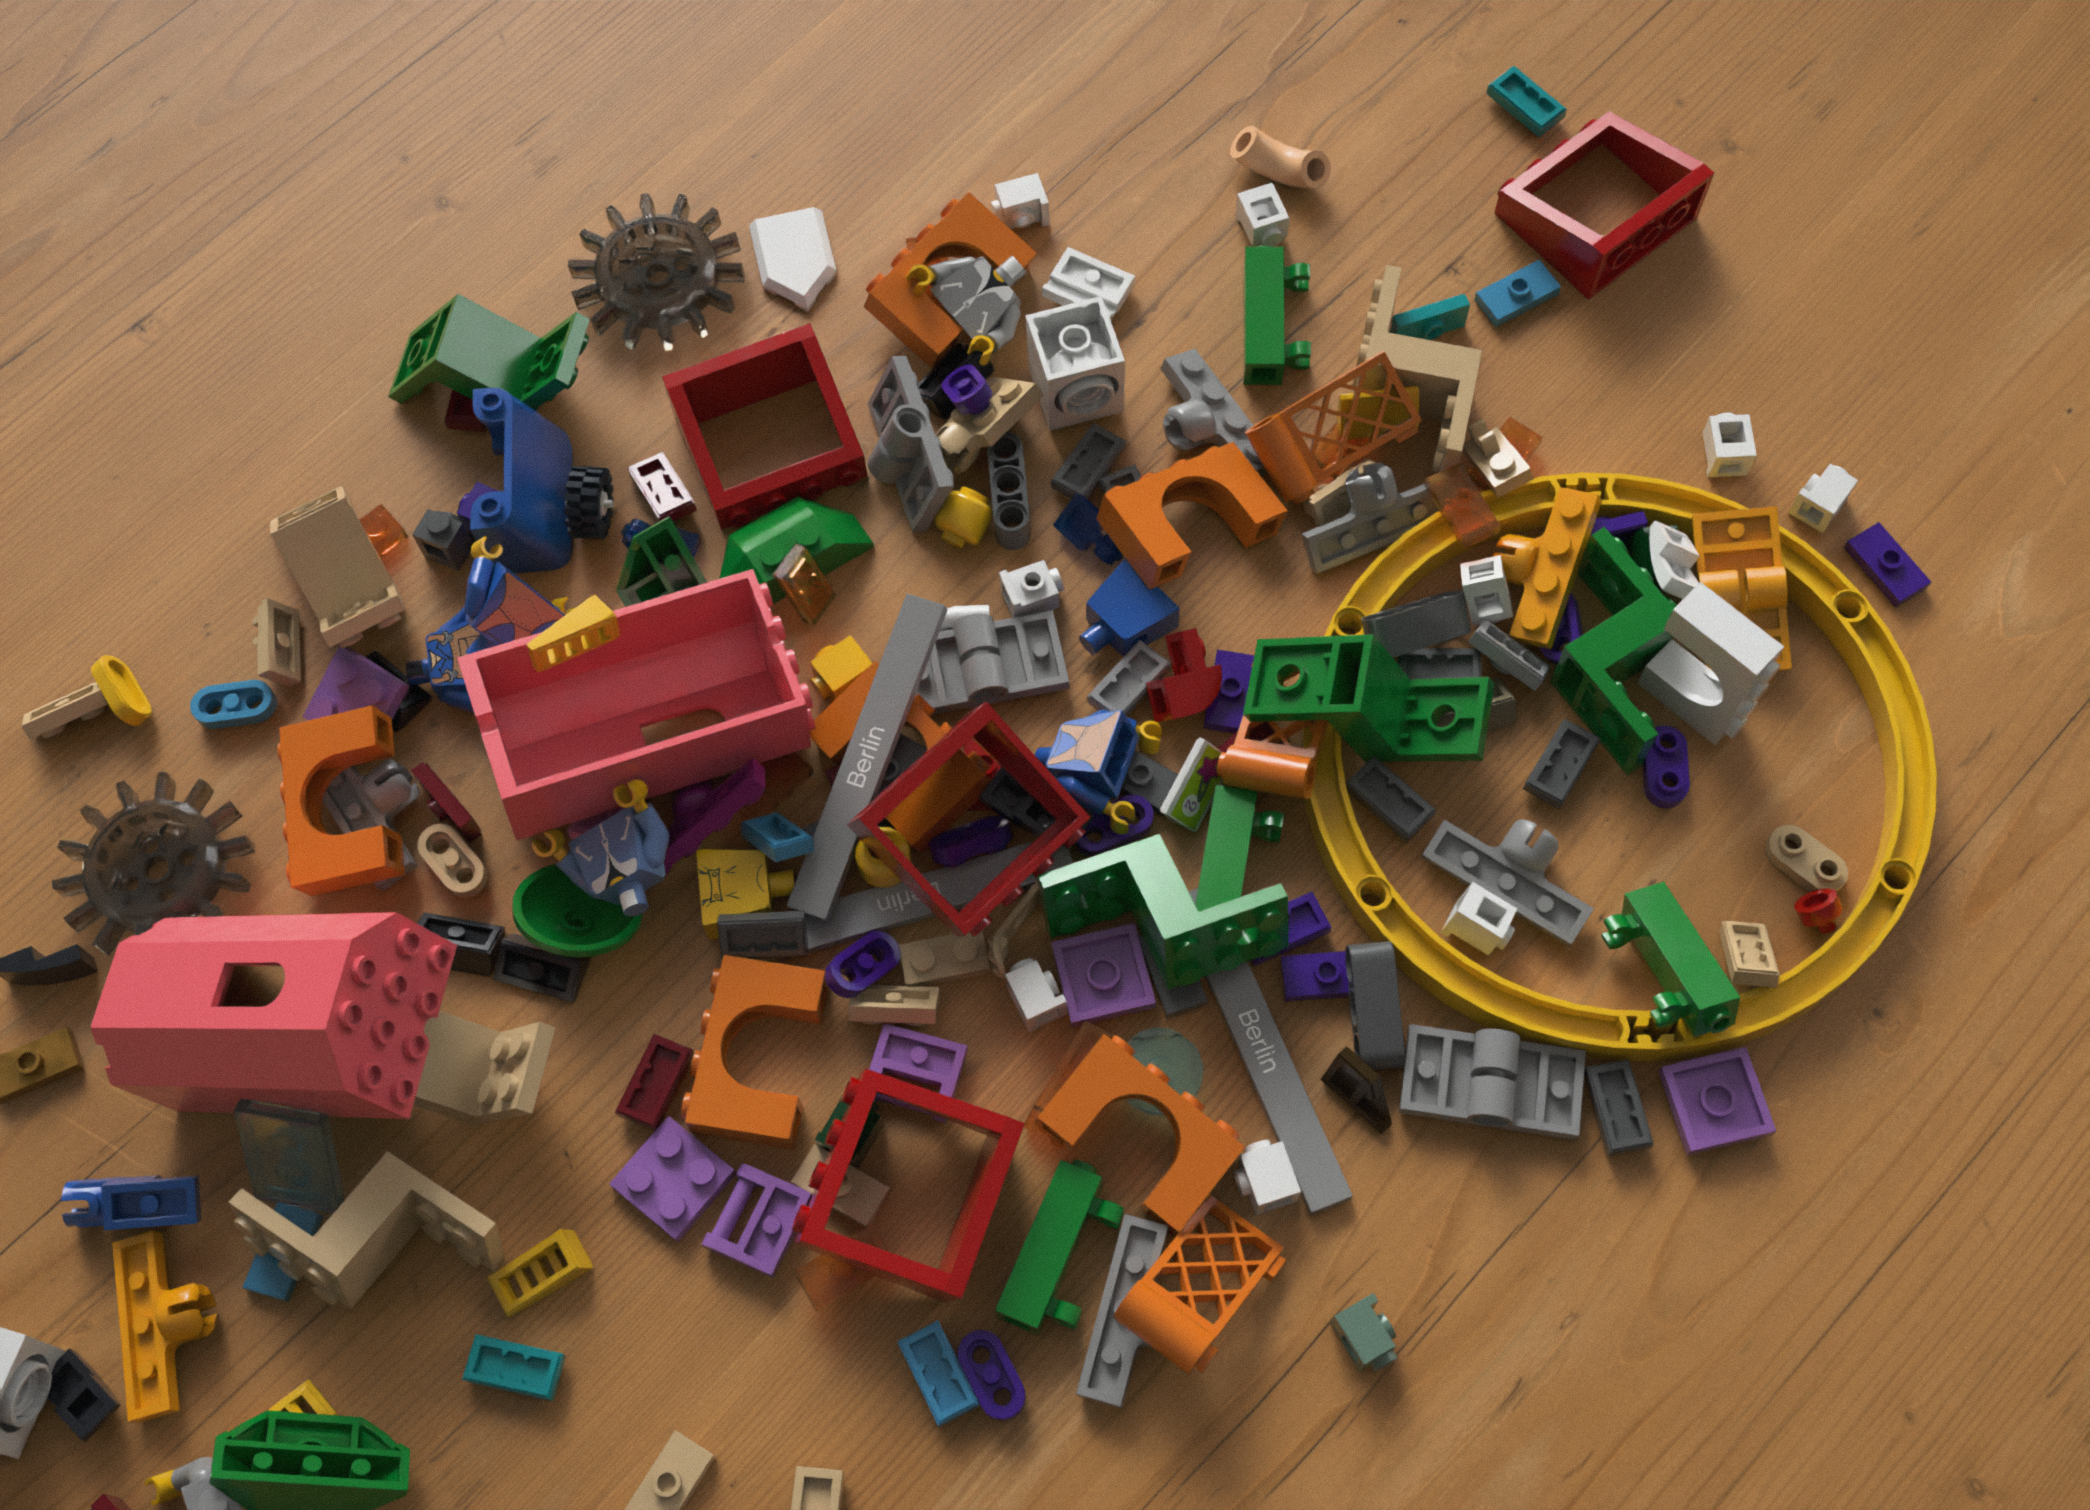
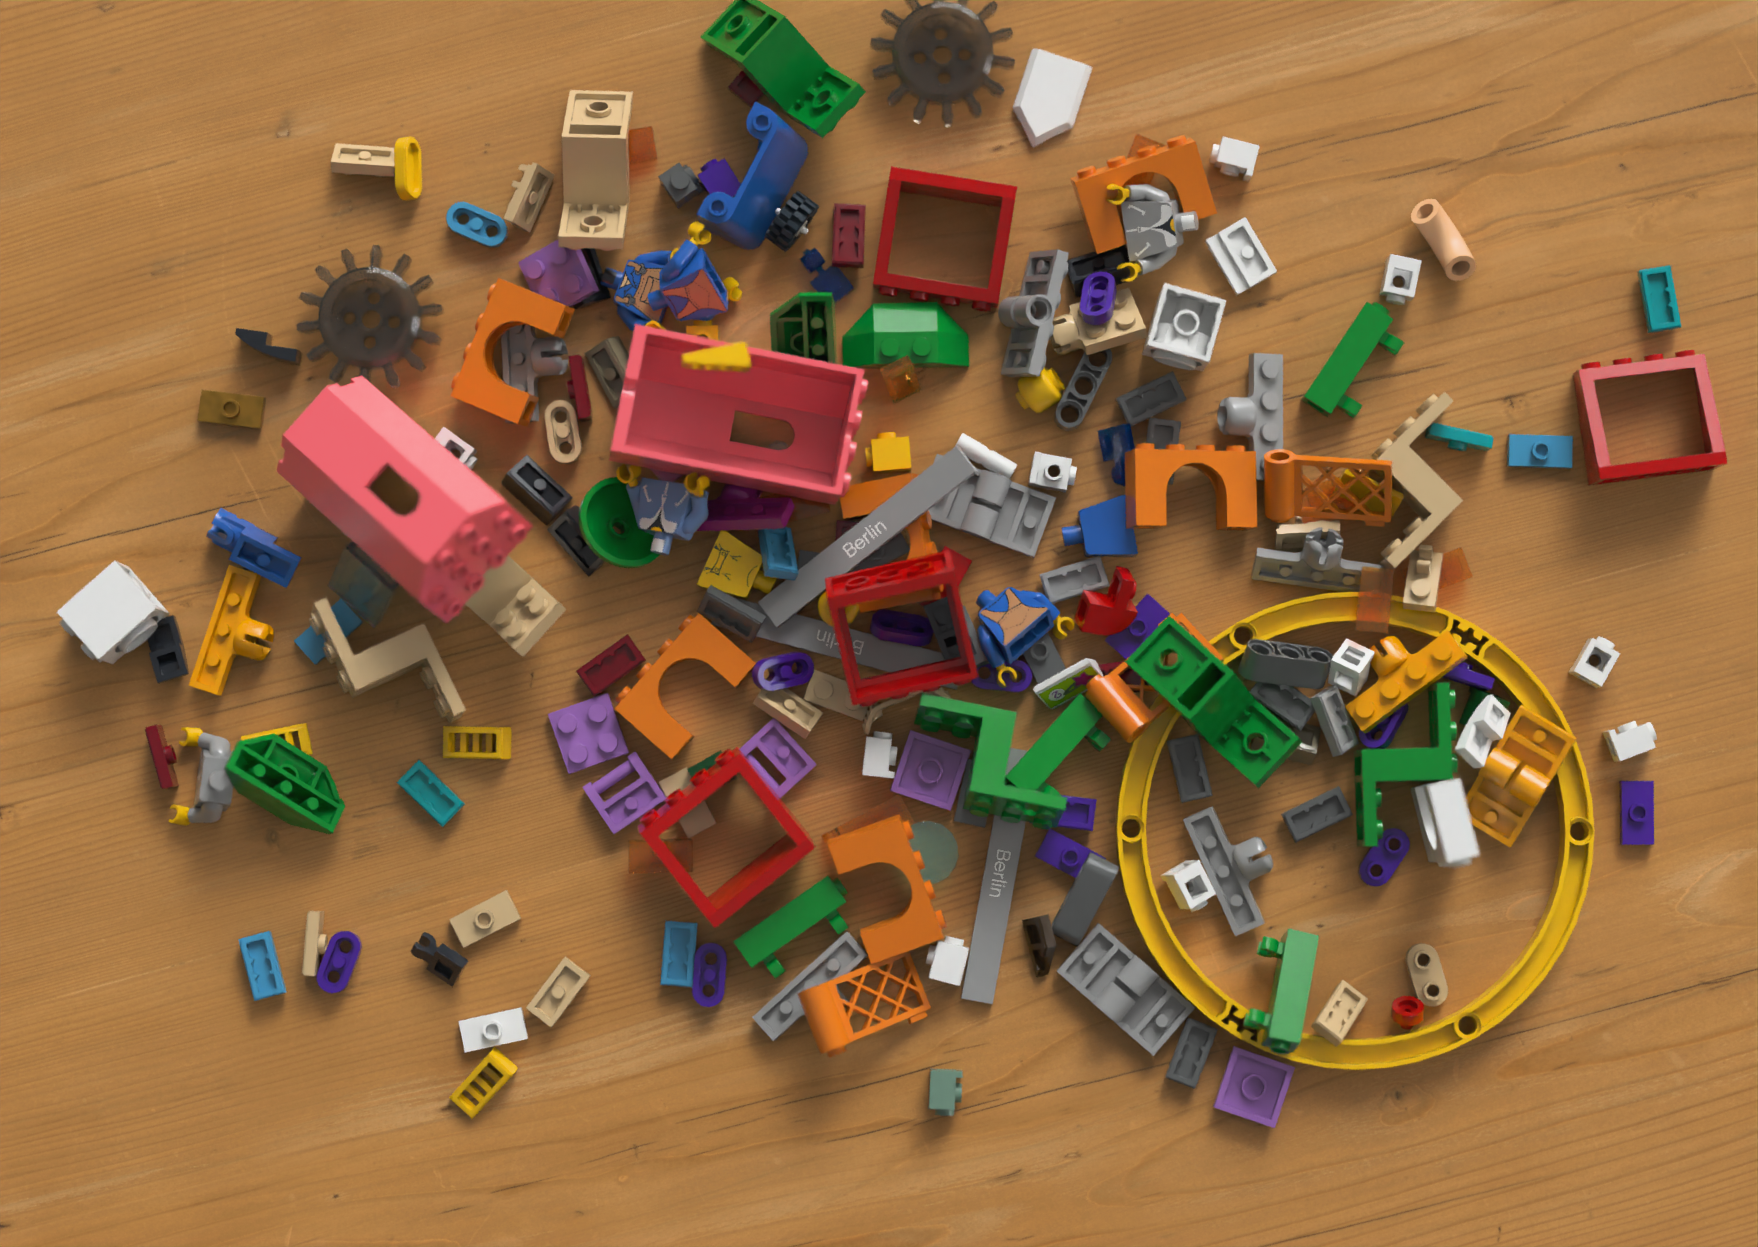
camera: 30 degrees right, 20 degrees up
none -> dark tan slope [584,336,629,409]

